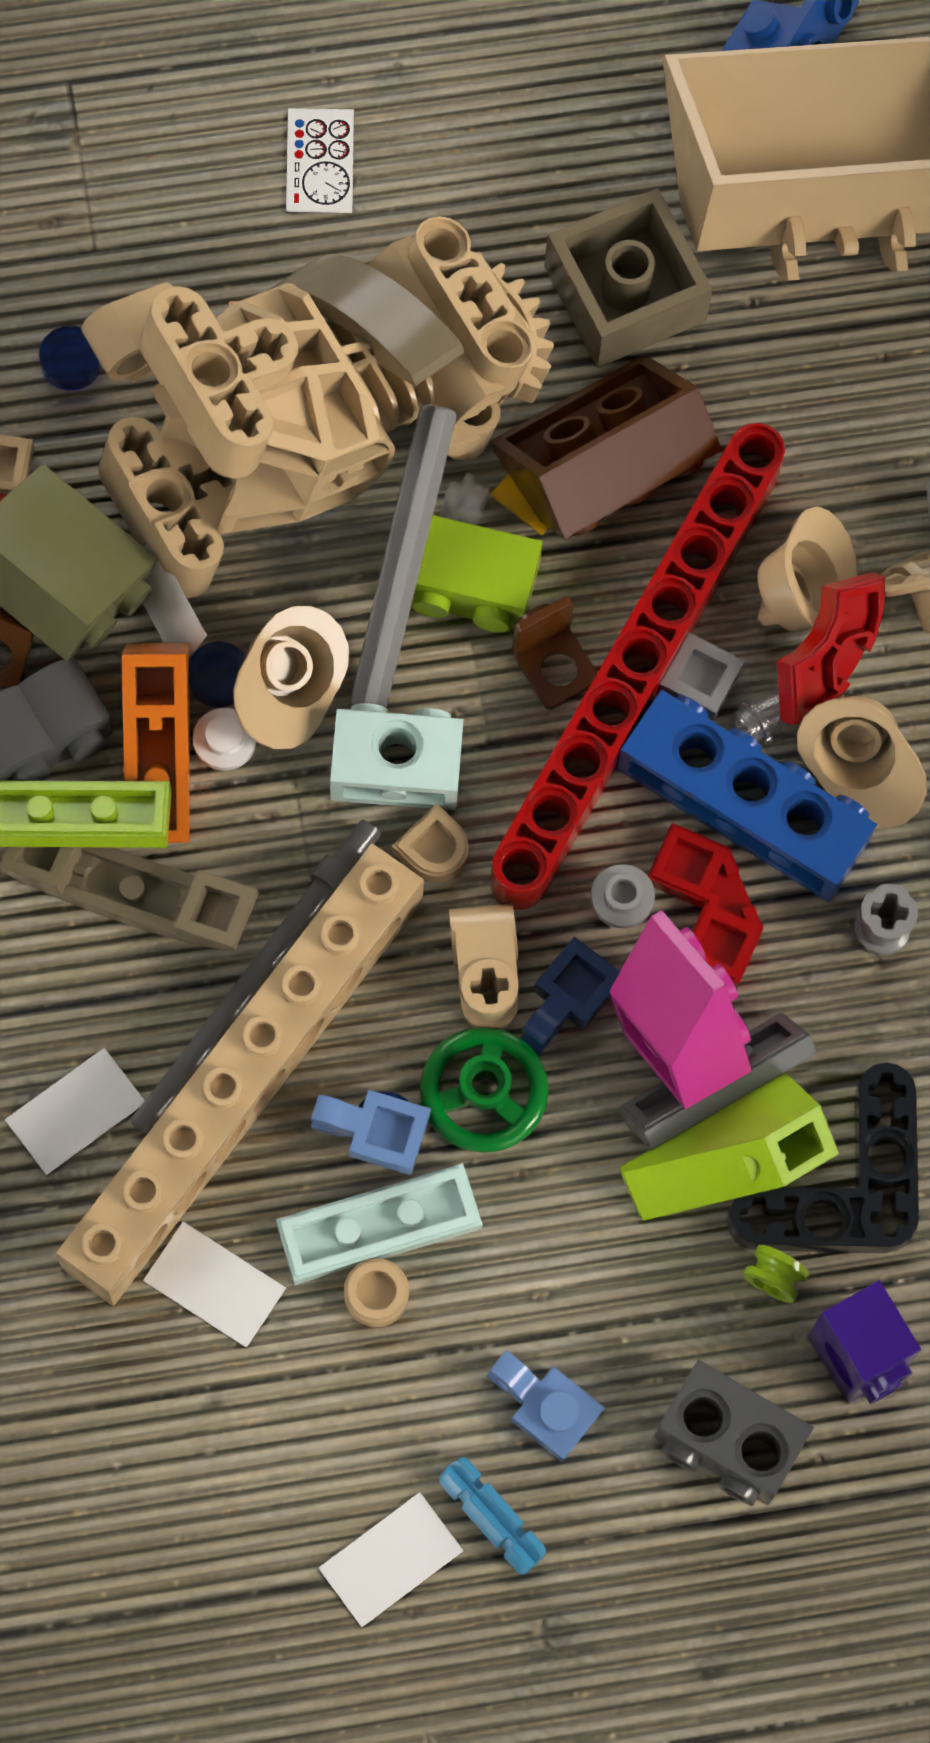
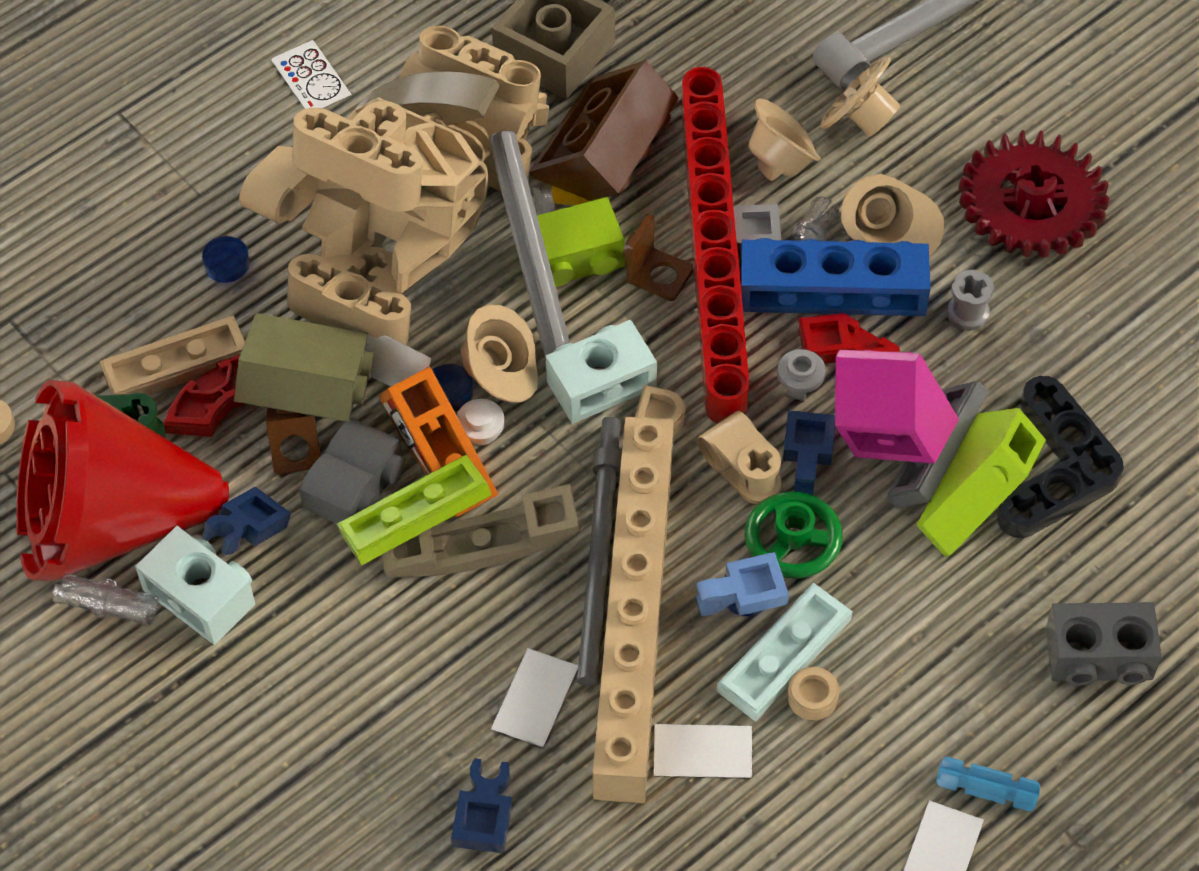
camera: 25 degrees left, 15 degrees down
medium blue plate [487,1350,605,1462] -> none
lime bush [742,1245,809,1303] -> none
red tile [776,572,885,725] -> none
dark purple brick [807,1280,922,1405] -> none

